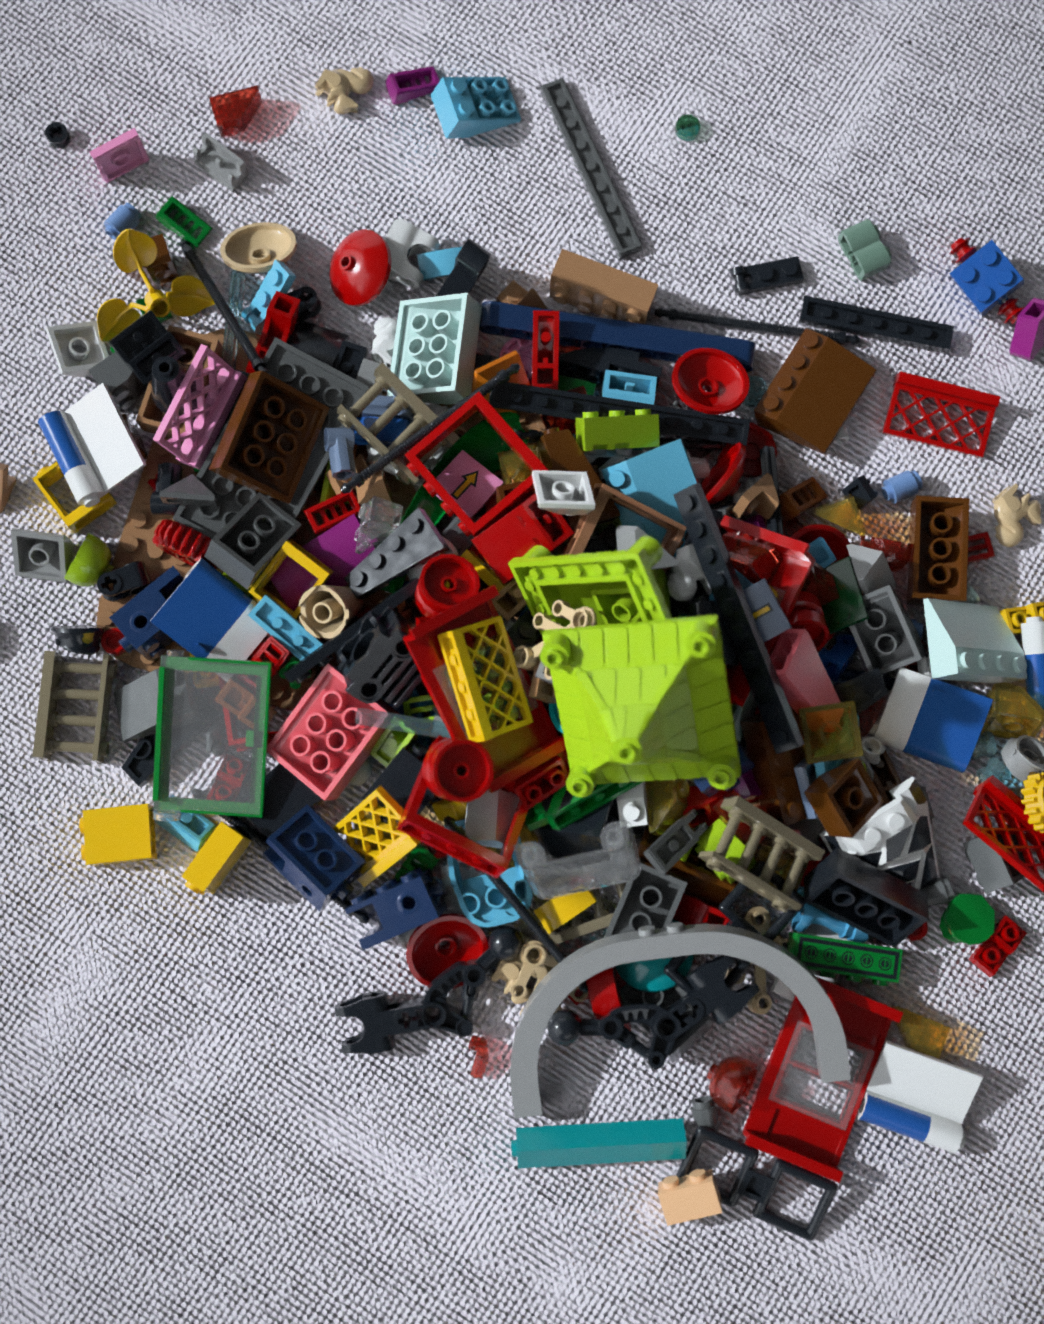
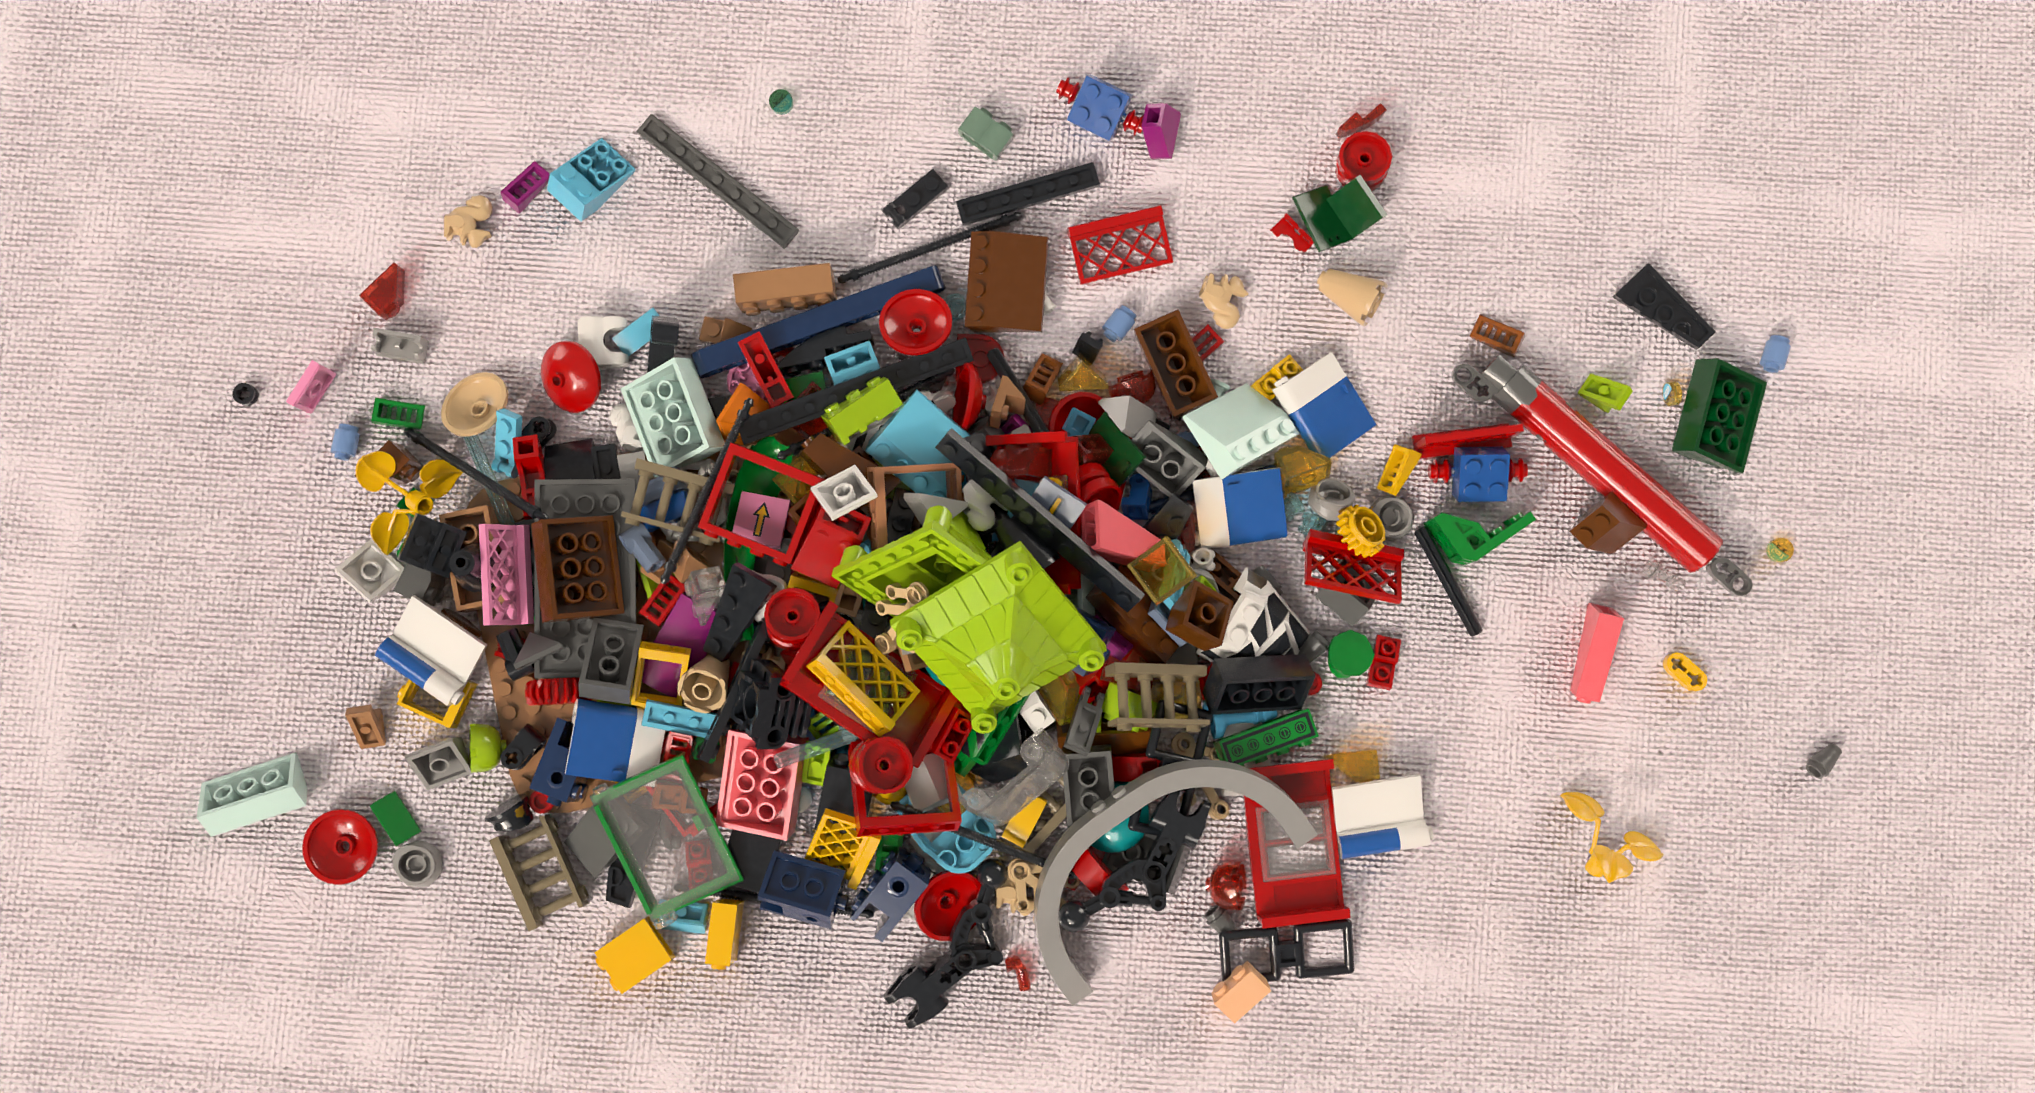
camera: 25 degrees left, 5 degrees up
teal brick [511,1118,687,1169] -> none

